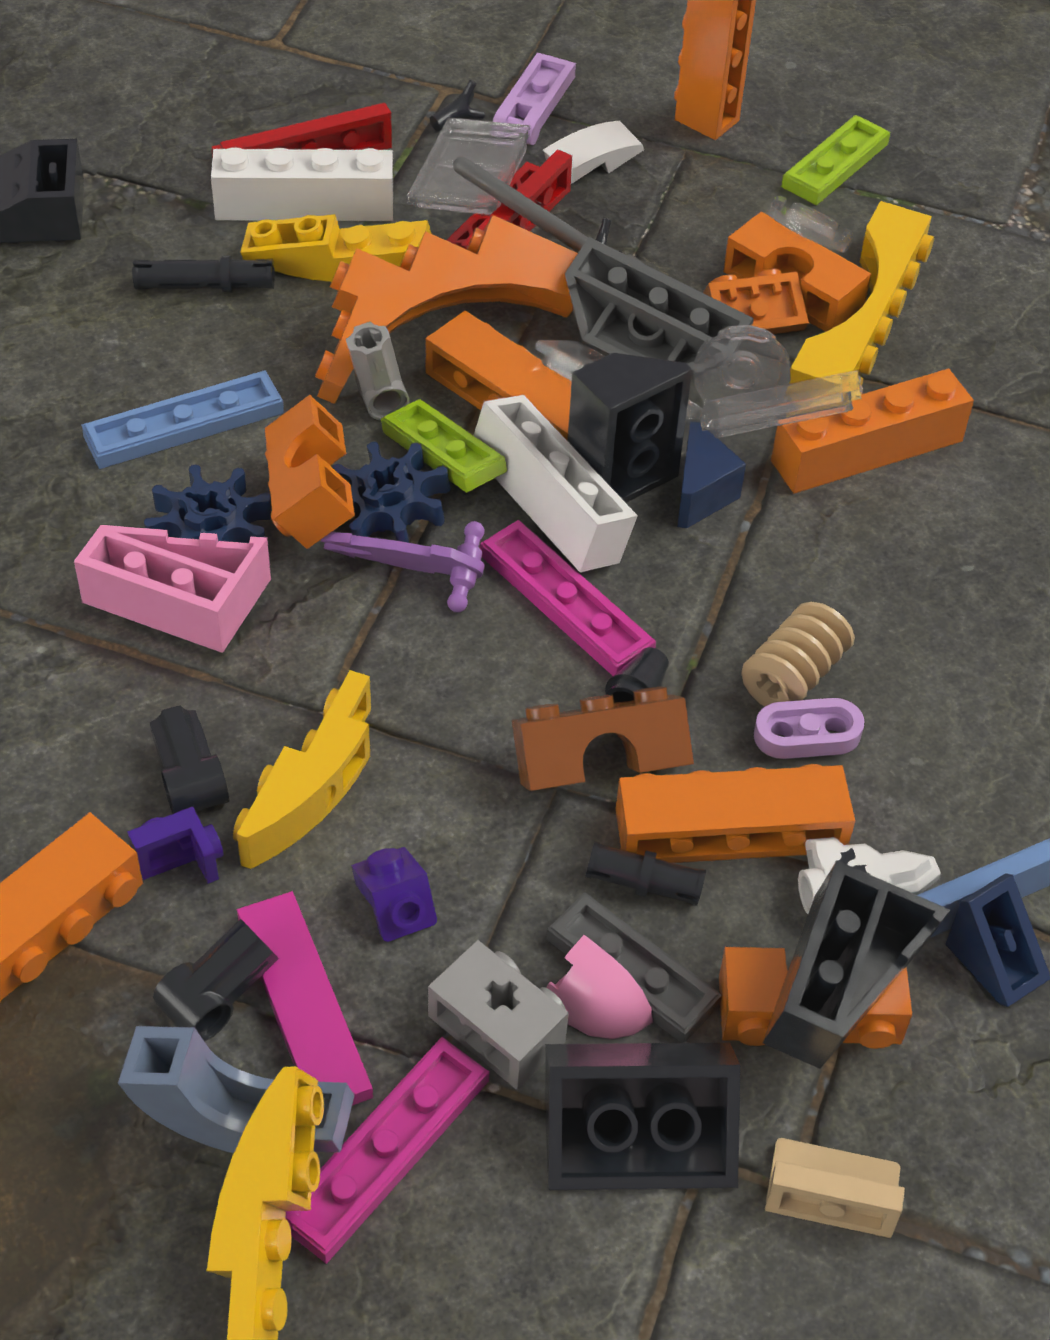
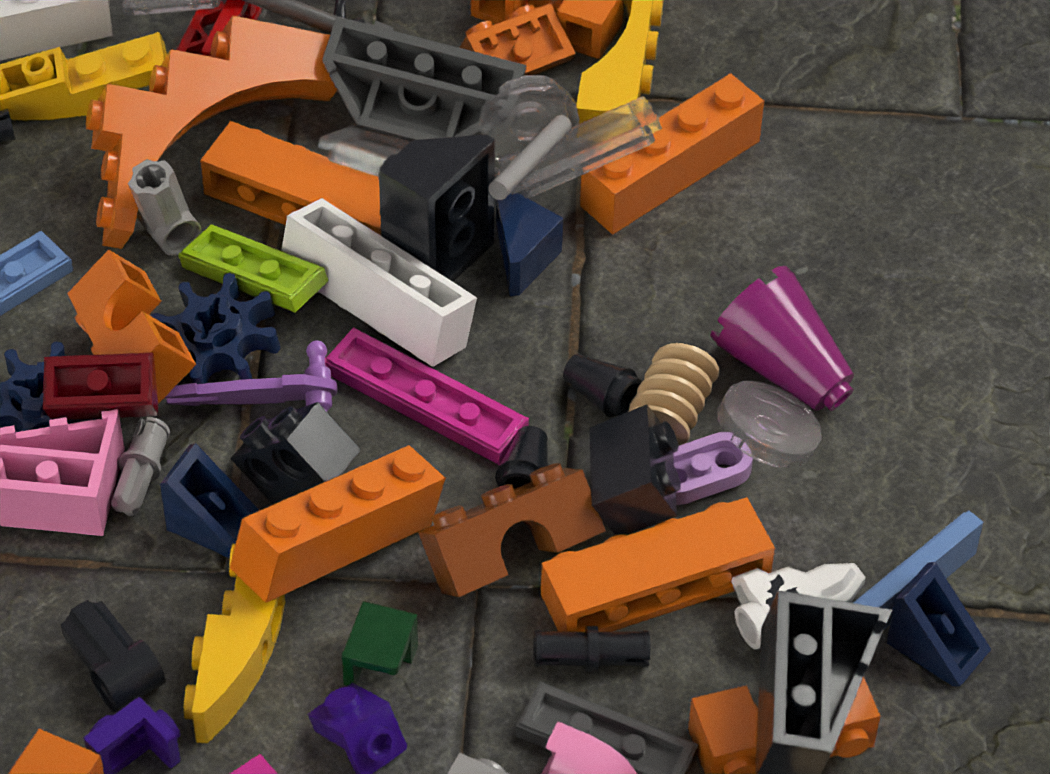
camera: 15 degrees left, 0 degrees up
none -> dark red slope [43,352,158,420]
none -> light grey axle [111,417,170,516]
none -> dark blue slope [160,443,260,558]
none -> black brick [230,402,361,505]
none -> orange brick [230,445,446,603]
none -> dark green panel [342,601,418,686]
none -> light grey bar [489,115,571,200]
none -> black cone [563,354,642,417]
none -> black brick [589,404,681,536]
none -> magenta cone [710,266,854,411]
none -> clear tile [717,381,822,467]

